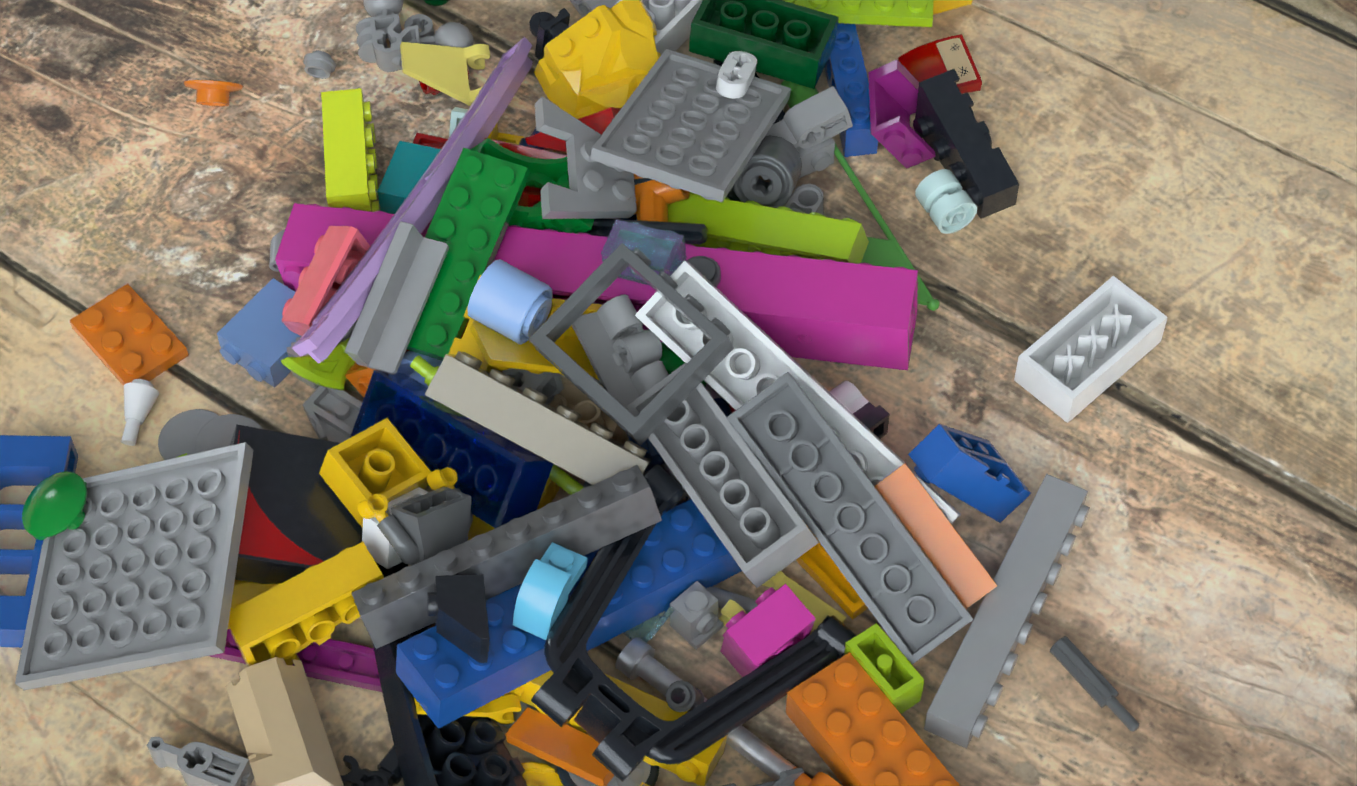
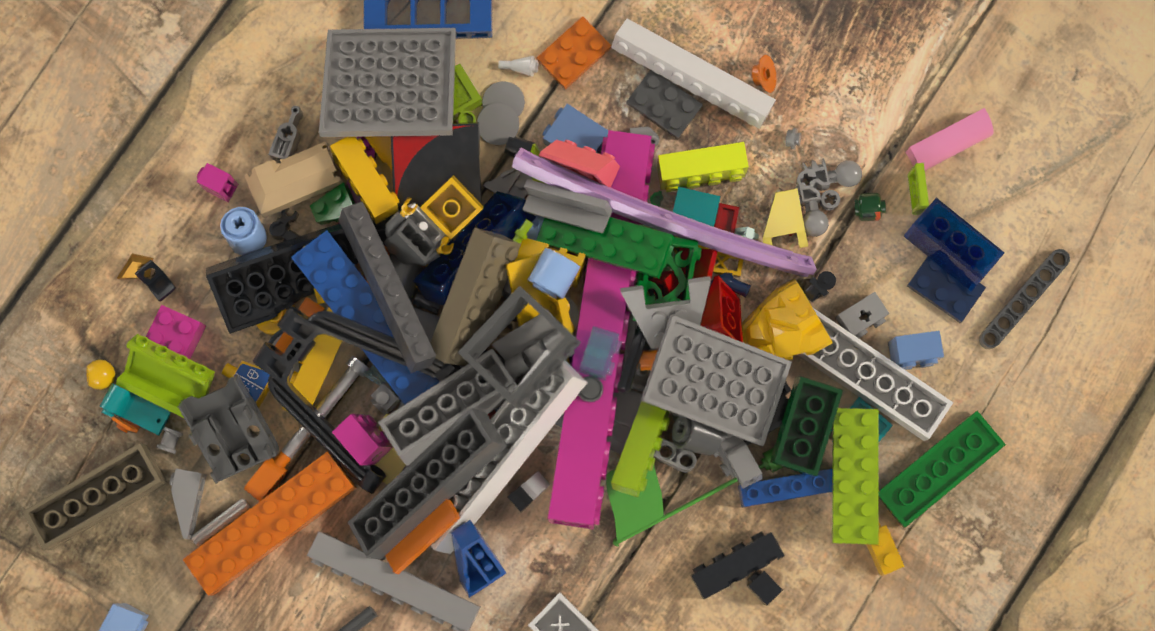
camera: 90 degrees right, 25 degrees up
green dish [22,471,87,540] -> none
black slope [427,574,490,663] -> none
medium azure brick [513,542,587,640] -> none
dark grey pin [666,680,704,712] -> none
white beam [716,51,757,99] -> none
lime brick [844,623,924,714] -> none
magenta panel [868,59,935,169] -> none
red slope [898,34,982,94] -> none
light aqua wheel [915,169,977,234] -> none
none -> green wing [309,182,356,225]
none -> black brick [504,136,535,158]
none -> white brick [611,19,776,129]
none -> dark grey plate [626,69,703,140]
none -> black brick [747,570,783,606]

